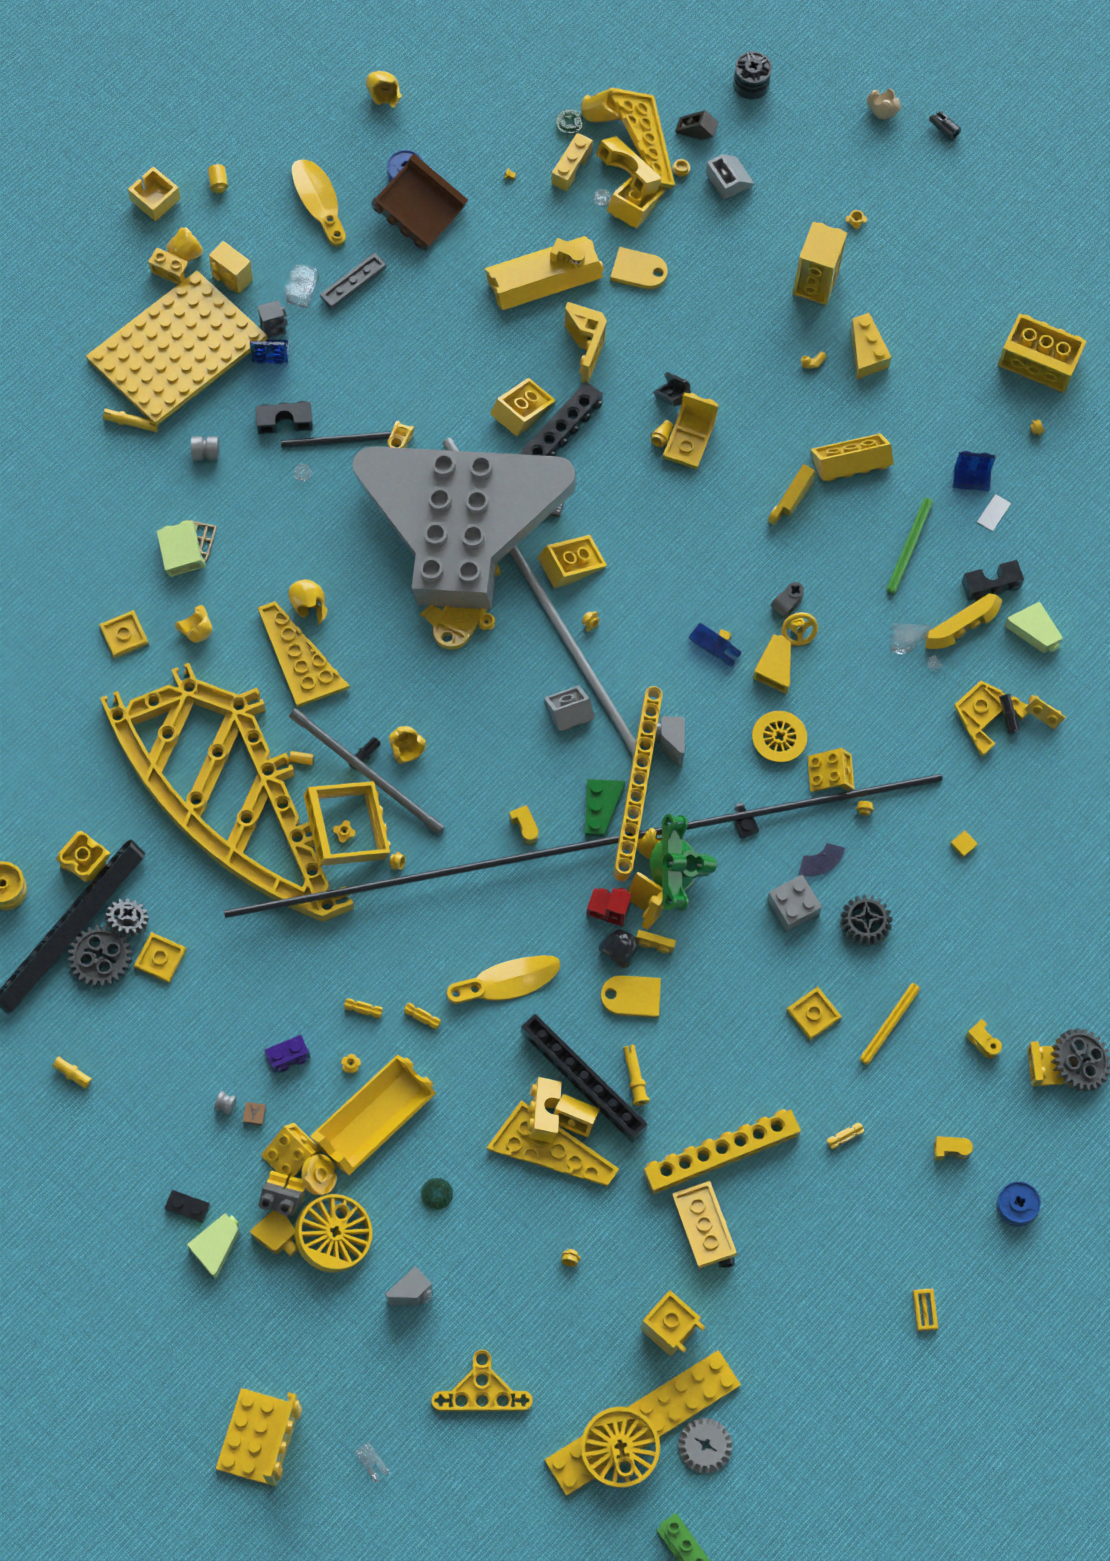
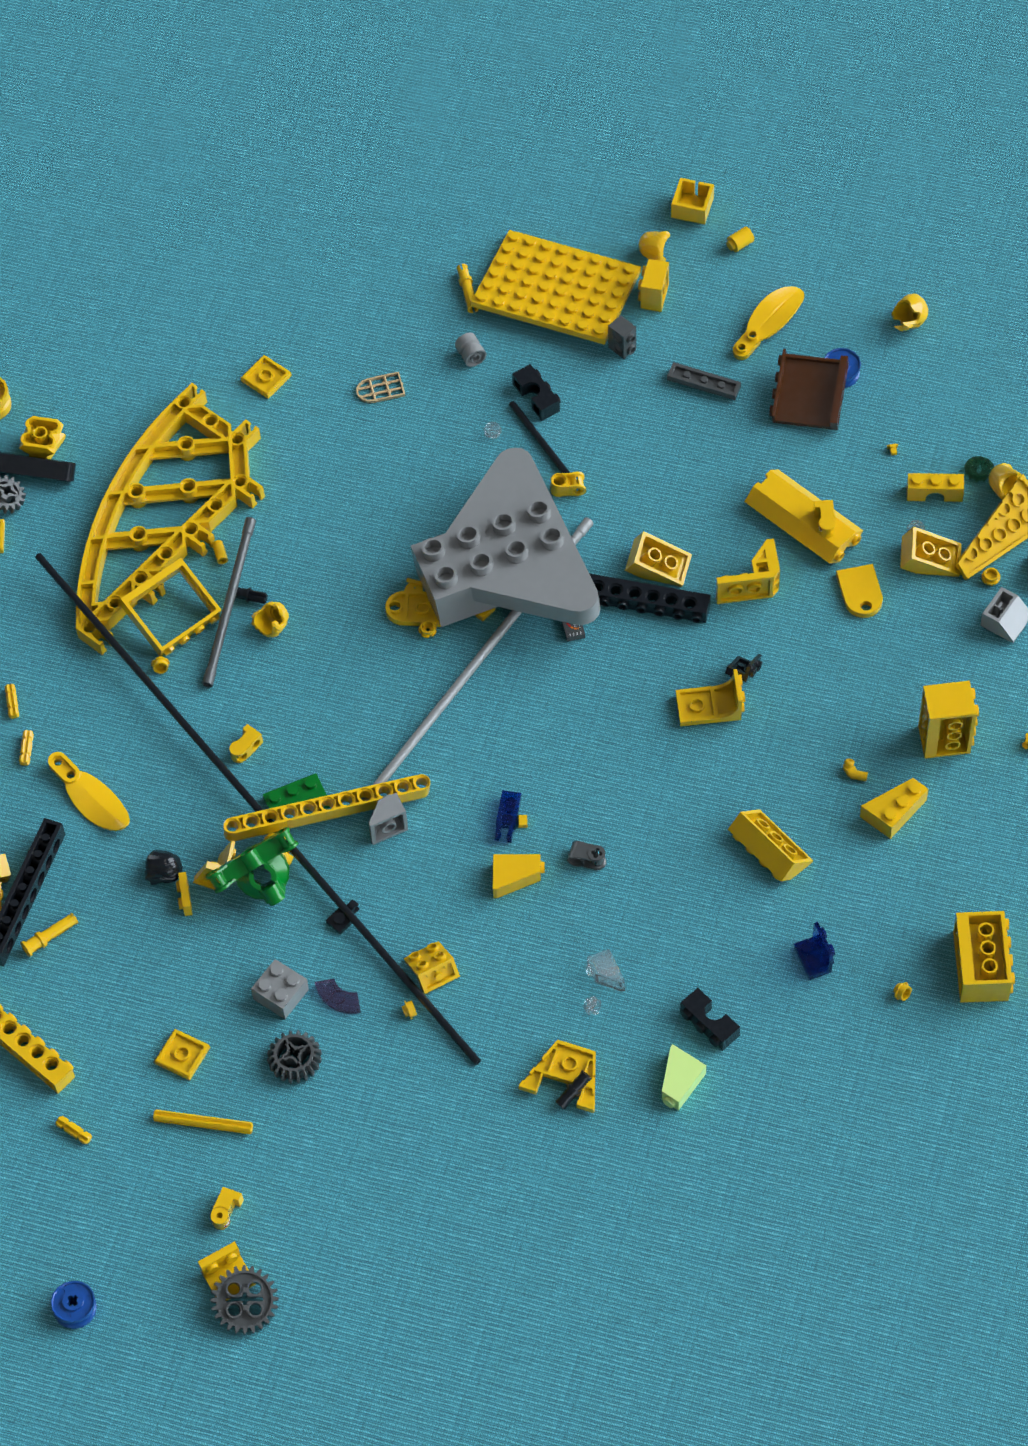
camera: 70 degrees right, 10 degrees down
yellow bracket [148,248,188,284] -> none
yellowish green panel [157,520,206,577] -> none
yellow hair [175,605,212,643] -> none
clear blue bracket [250,340,290,364] -> none
yellow wing [258,601,350,708] -> none
clear brick [284,264,319,308] -> none
yellow helmet [288,580,328,625] -> none
yellow plate [333,820,356,842] -> none
yellow slope [537,535,607,588] -> none
light grey slope [544,685,595,731] -> none
yellow plate [582,611,600,632] -> none
red brick [586,888,632,927] -> none
yellow arch [596,136,662,197] -> none
yellow tile [601,975,661,1018] -> none
yellow cone [651,420,674,447] -> none
yellow piece [752,711,807,762] -> none
yellow piece [767,463,815,525] -> none
yellow piece [781,613,818,646] -> none
bright green axle [886,498,933,594] -> none
yellow brick [925,594,1002,649] -> none
yellow leg [934,1136,973,1161] -> none
yellow tile [950,830,978,858] -> none
white sticker [977,494,1011,531] -> none
yellow hinge [1024,695,1066,729] -> none

